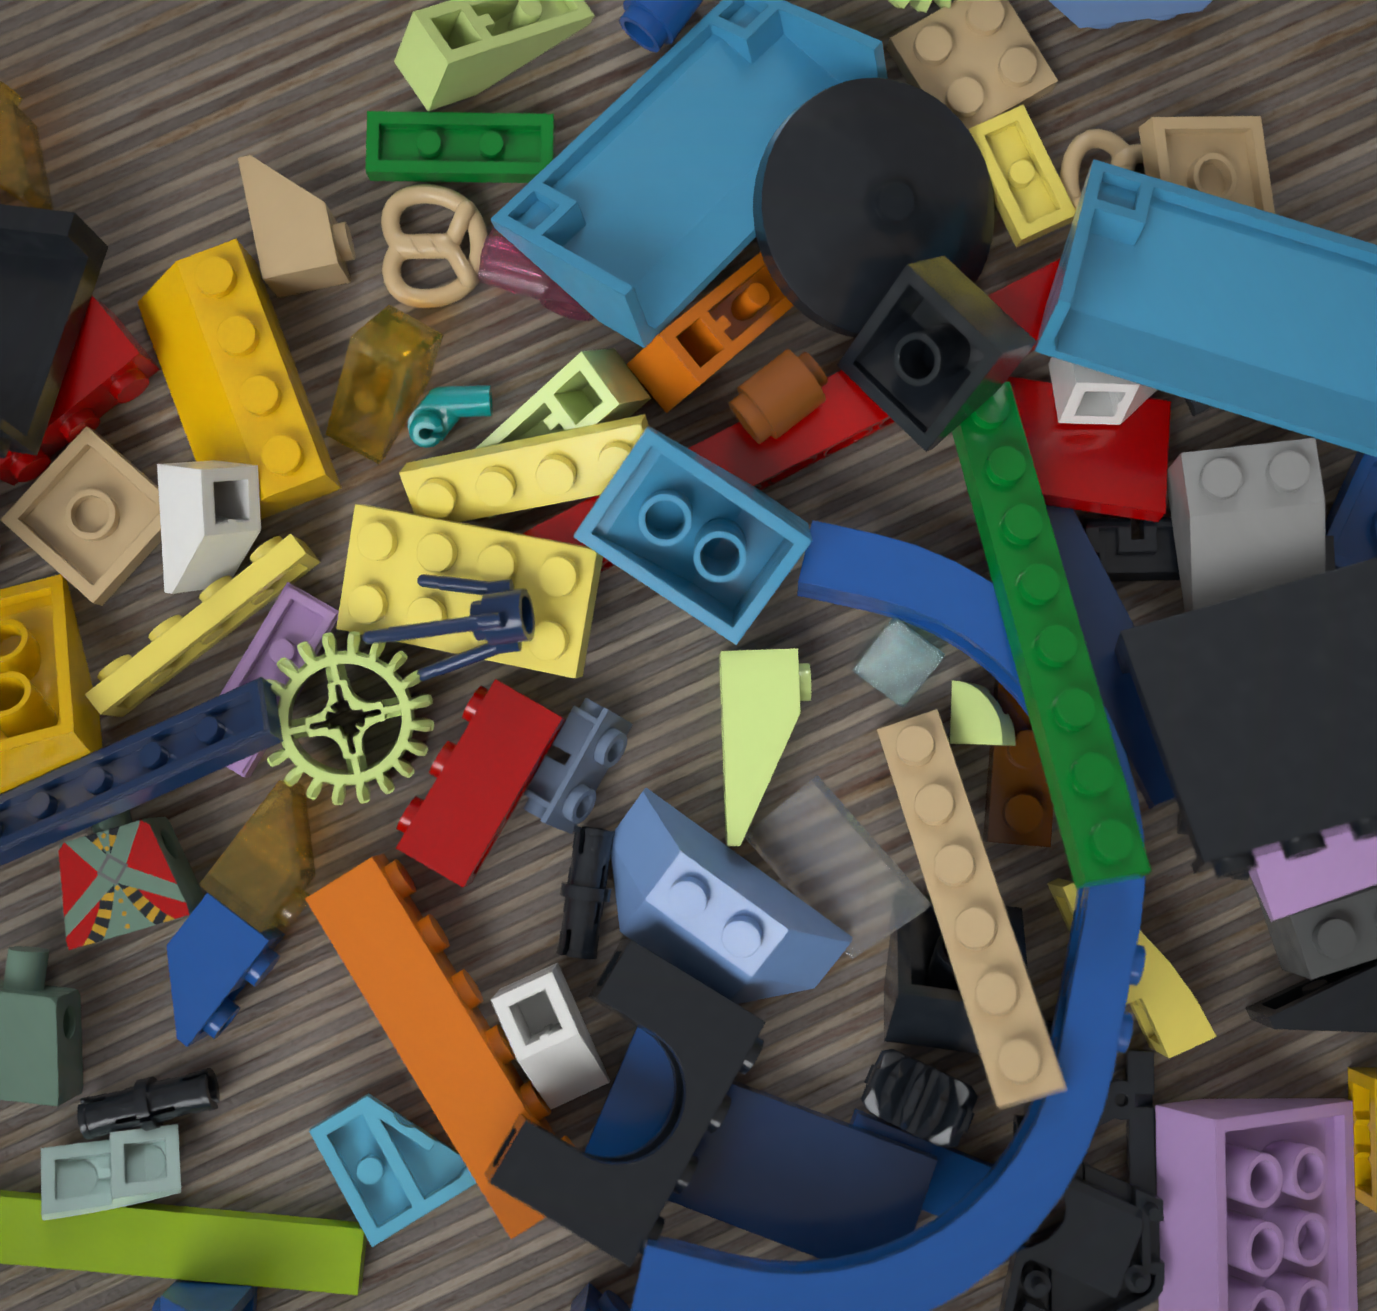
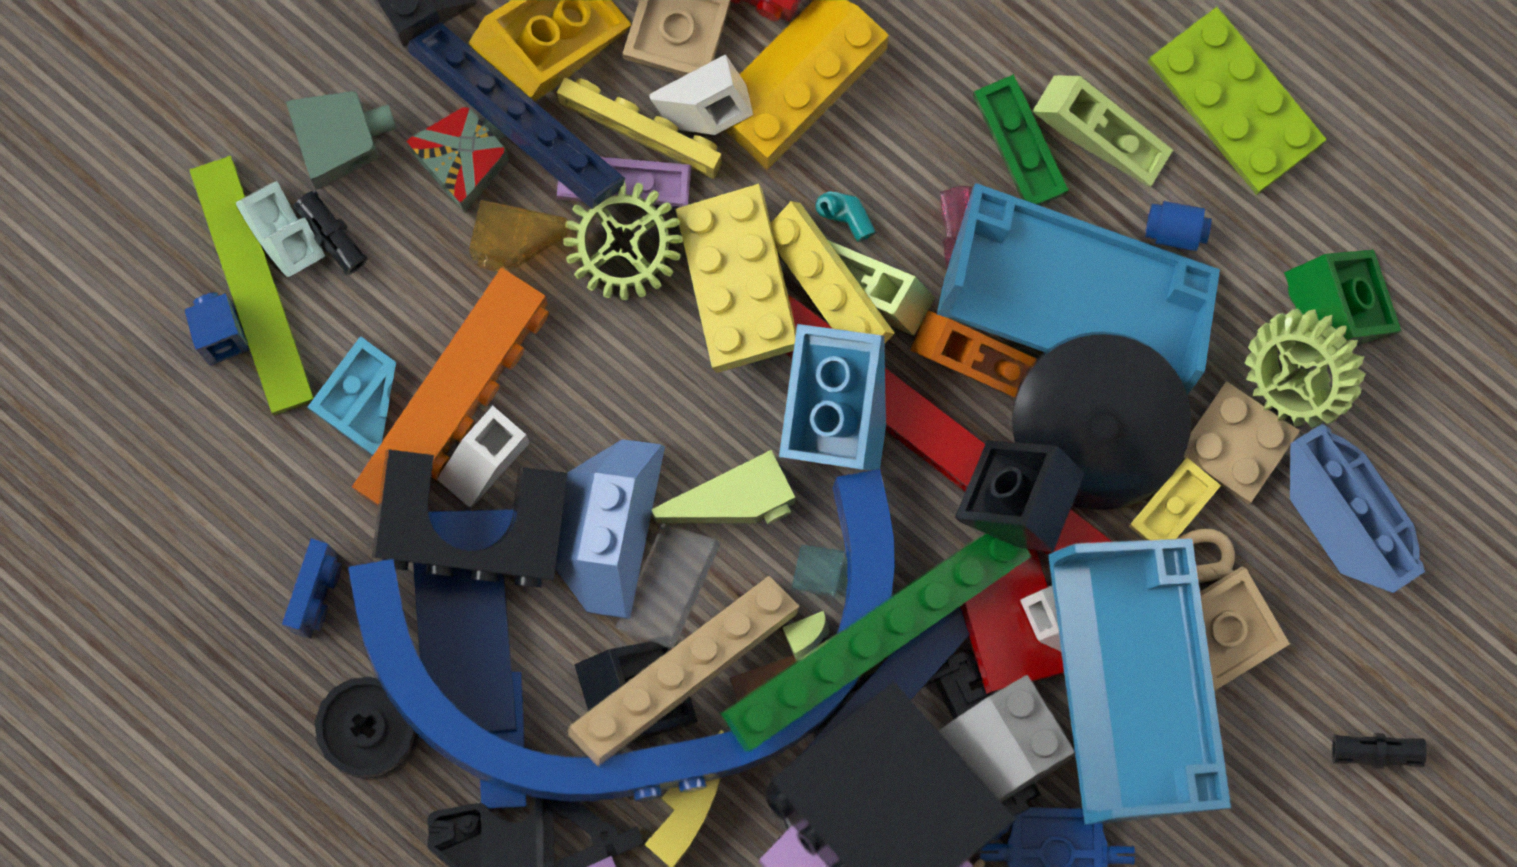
camera: 70 degrees right, 5 degrees down
blue slope [166,888,285,1047] -> none
tan slope [238,155,356,298] -> none
clear yellow slope [325,305,444,465] -> none
dark blue plant [363,574,535,681] -> none
tan piece [381,184,489,308] -> none
red brick [396,679,566,888] -> none
sand blue hinge [523,697,633,834] -> none
black pin [556,826,615,959] -> none
dark orange brick [728,349,828,444] -> none
black gear [861,1049,978,1148] -> none

